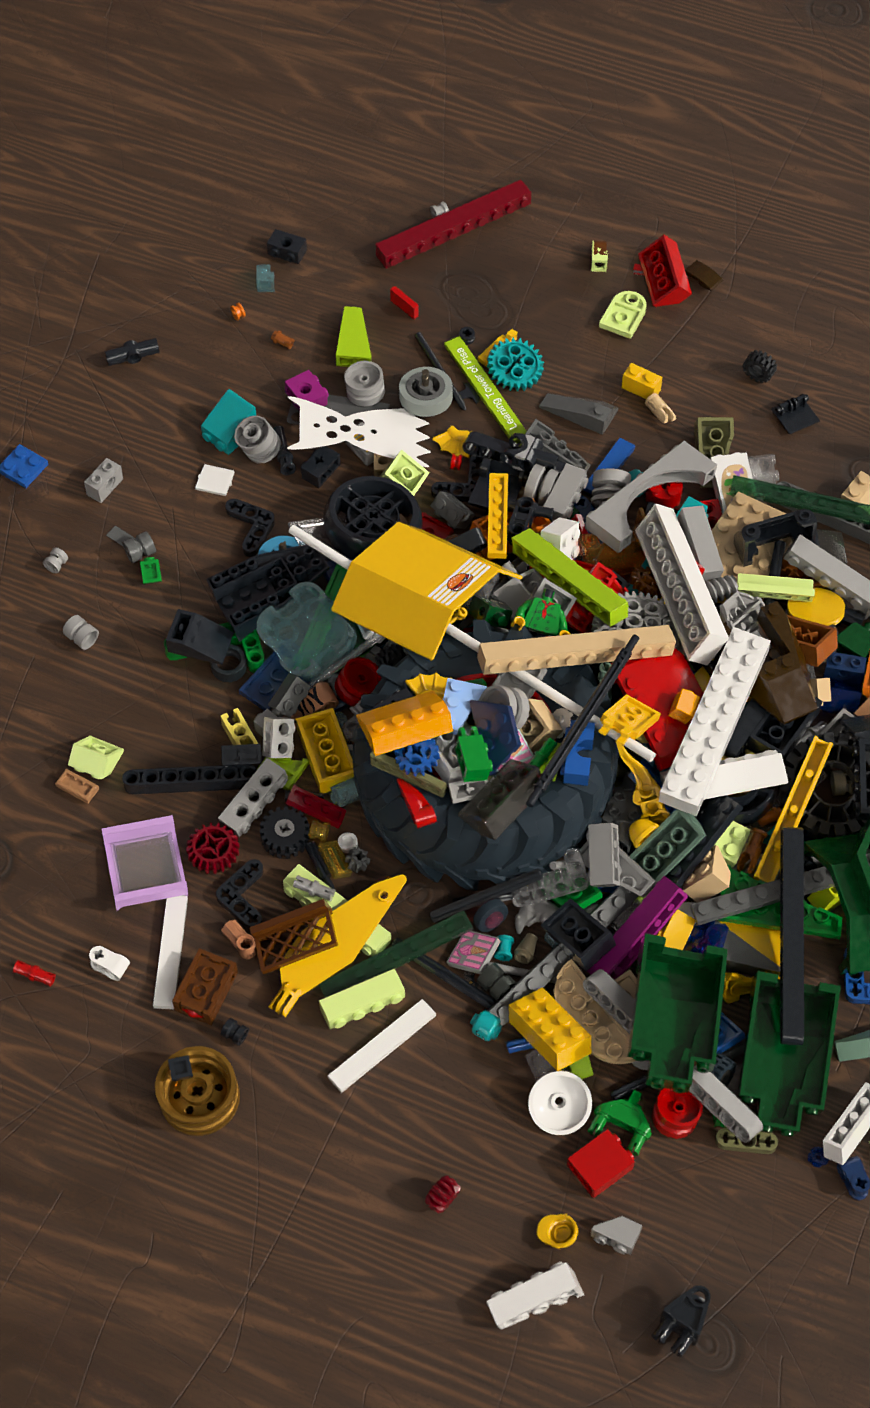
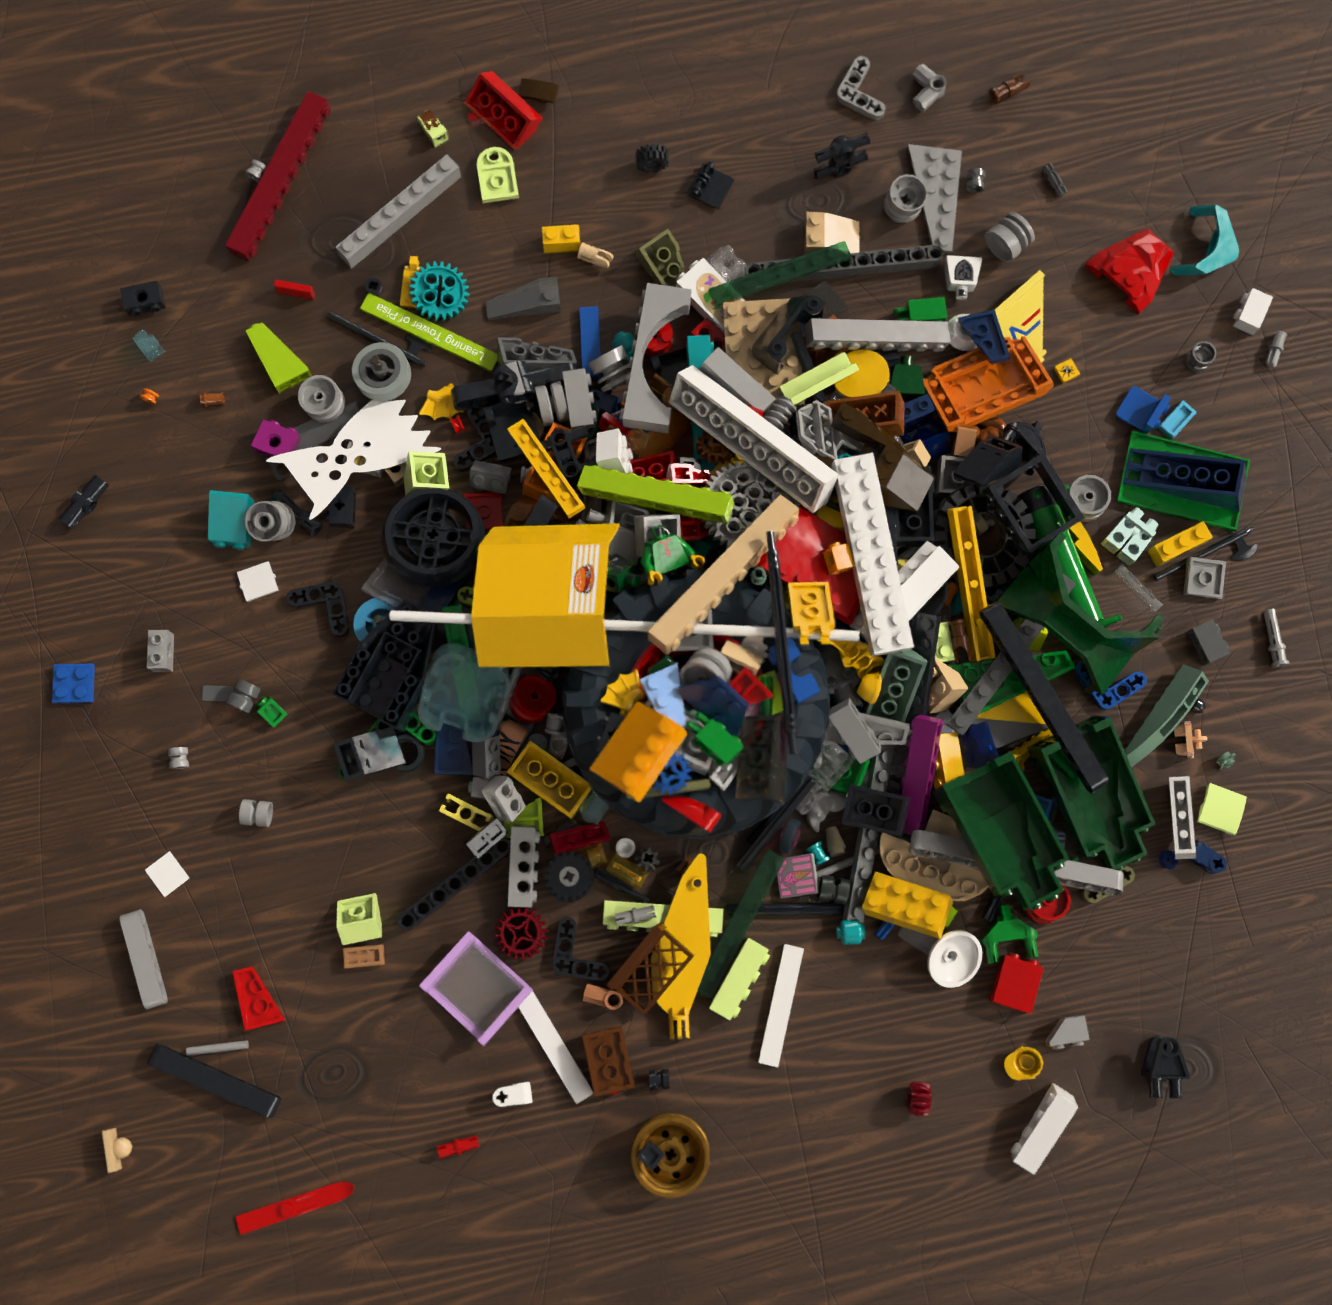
camera: 40 degrees left, 20 degrees up
none -> light grey brick [336,154,461,269]
none -> red wing [729,667,774,706]

